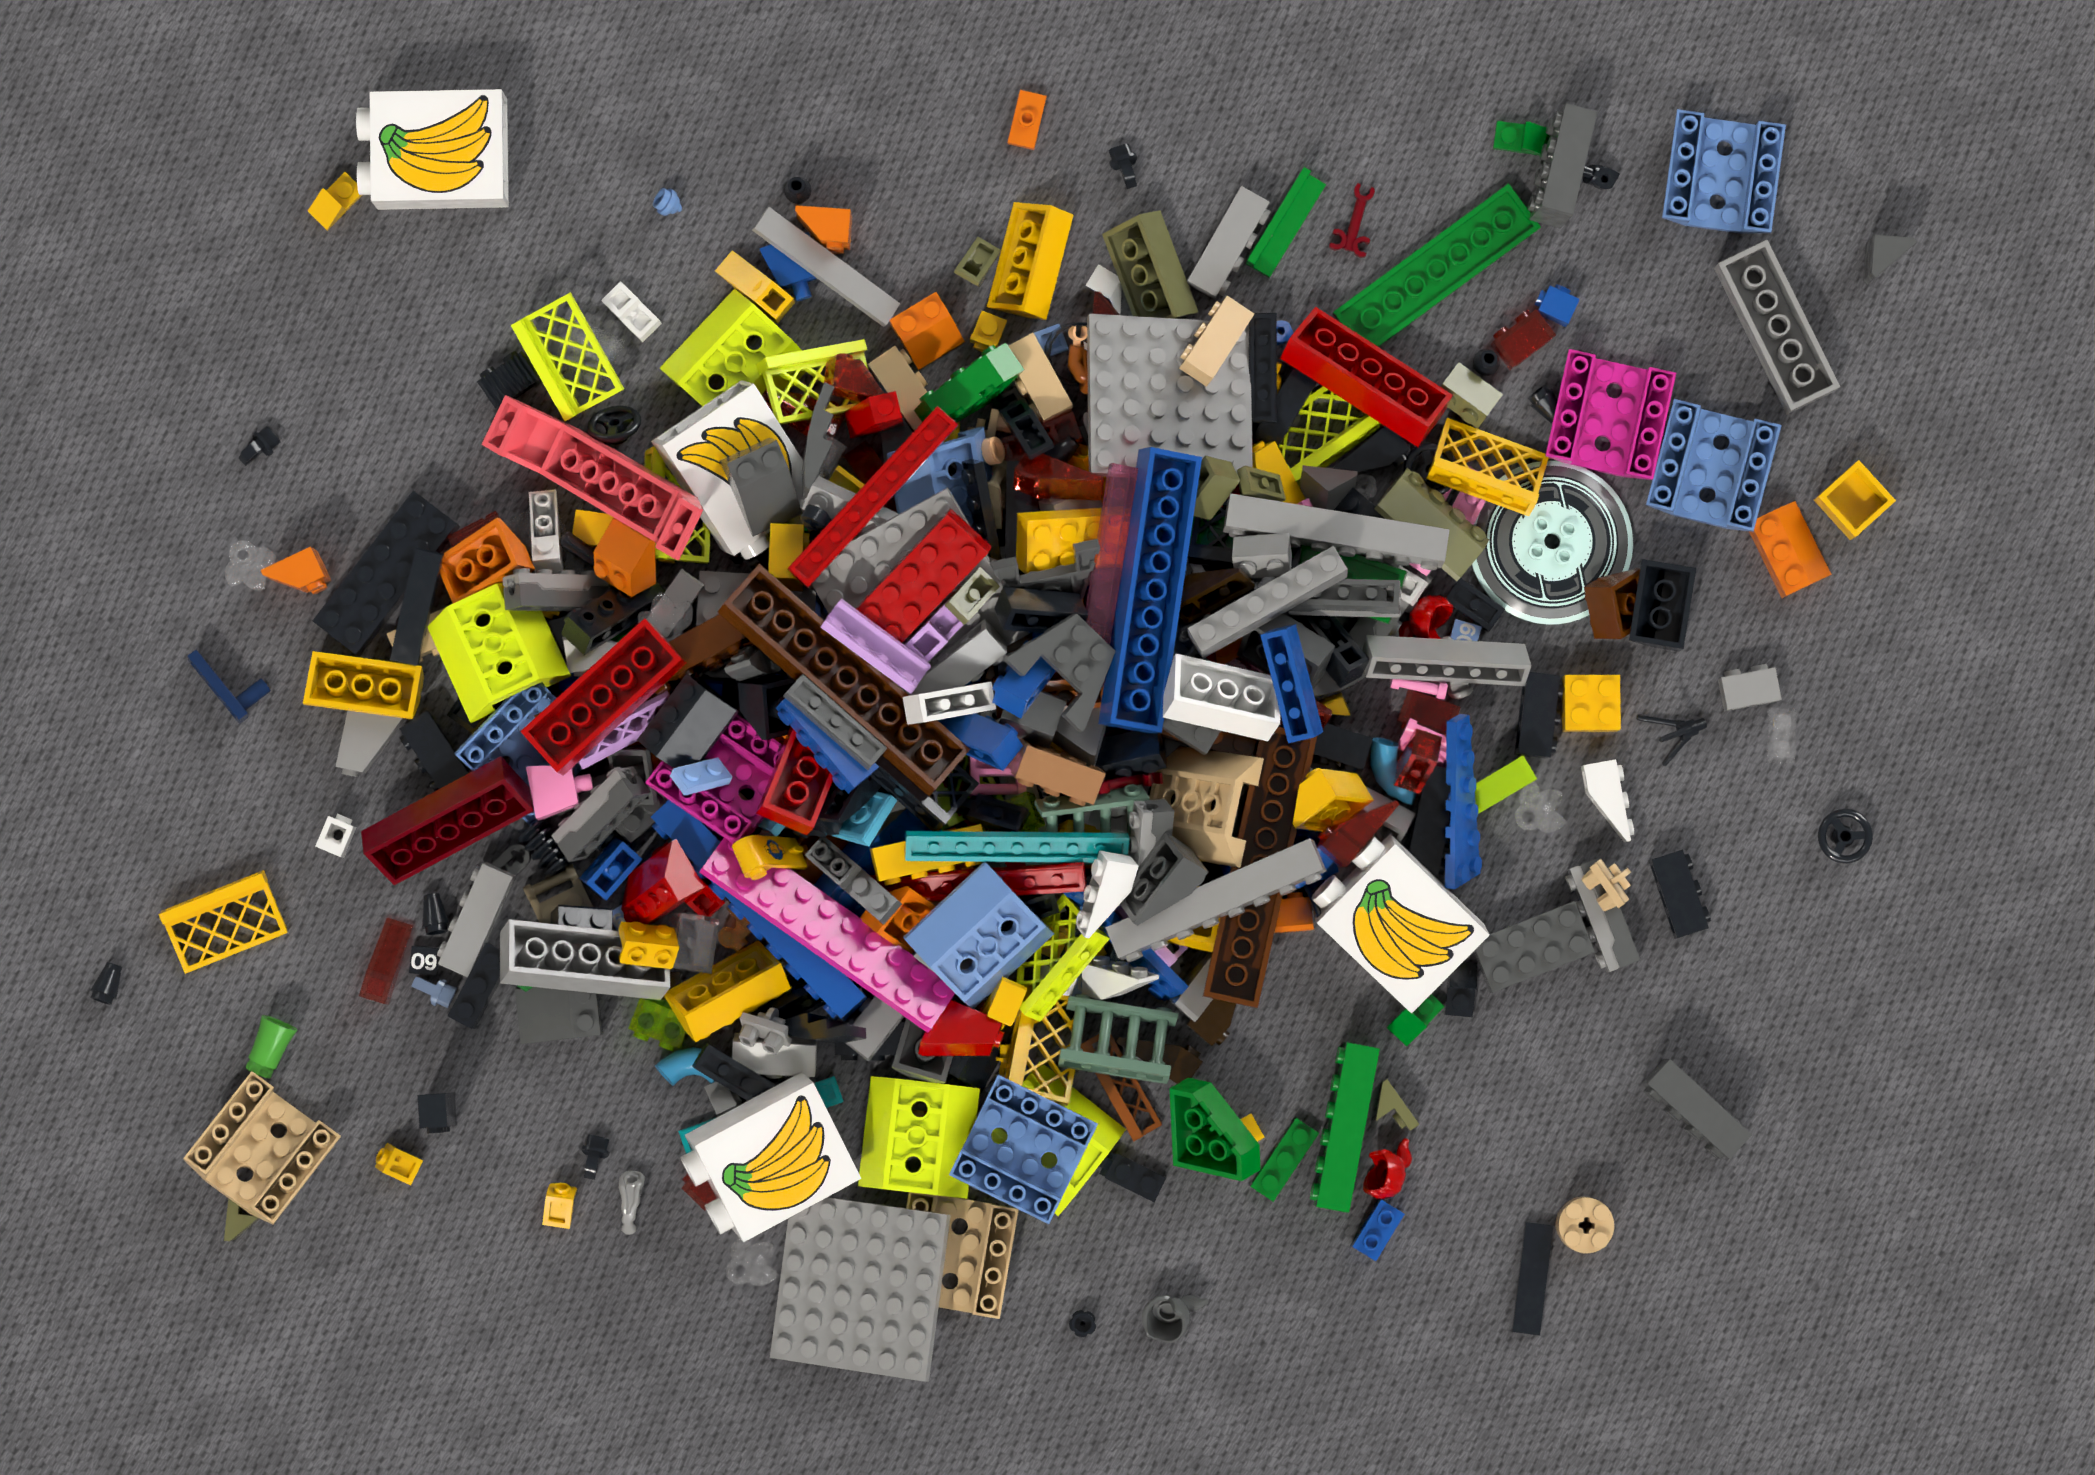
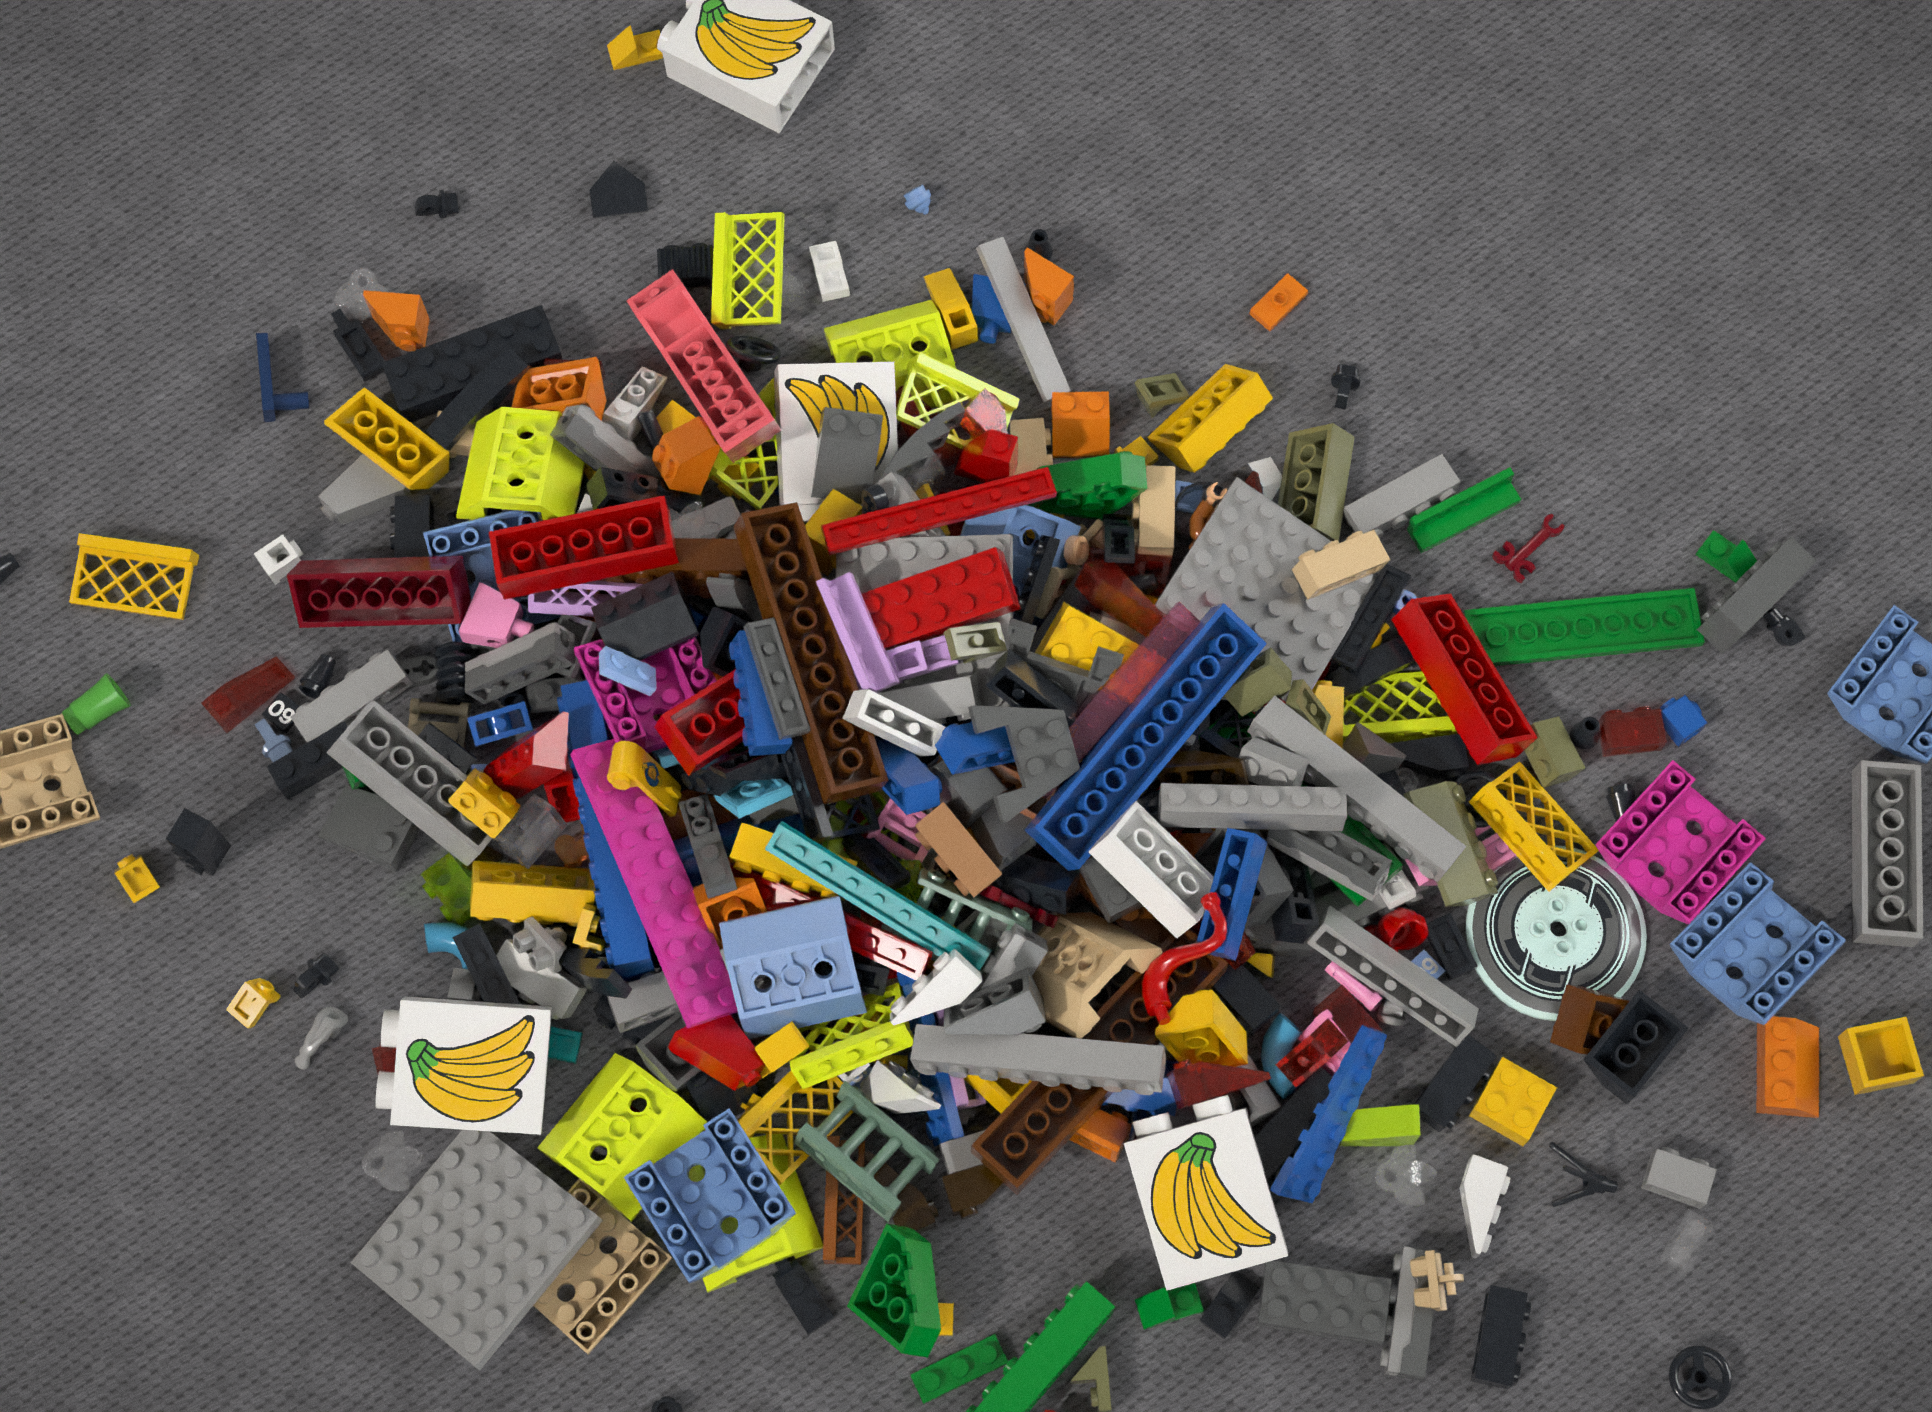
camera: 35 degrees right, 15 degrees down
none -> black hinge [331,309,385,382]
none -> yellow bracket [573,903,606,953]
none -> black slope [589,161,648,218]
none -> red animal [1142,892,1227,1025]

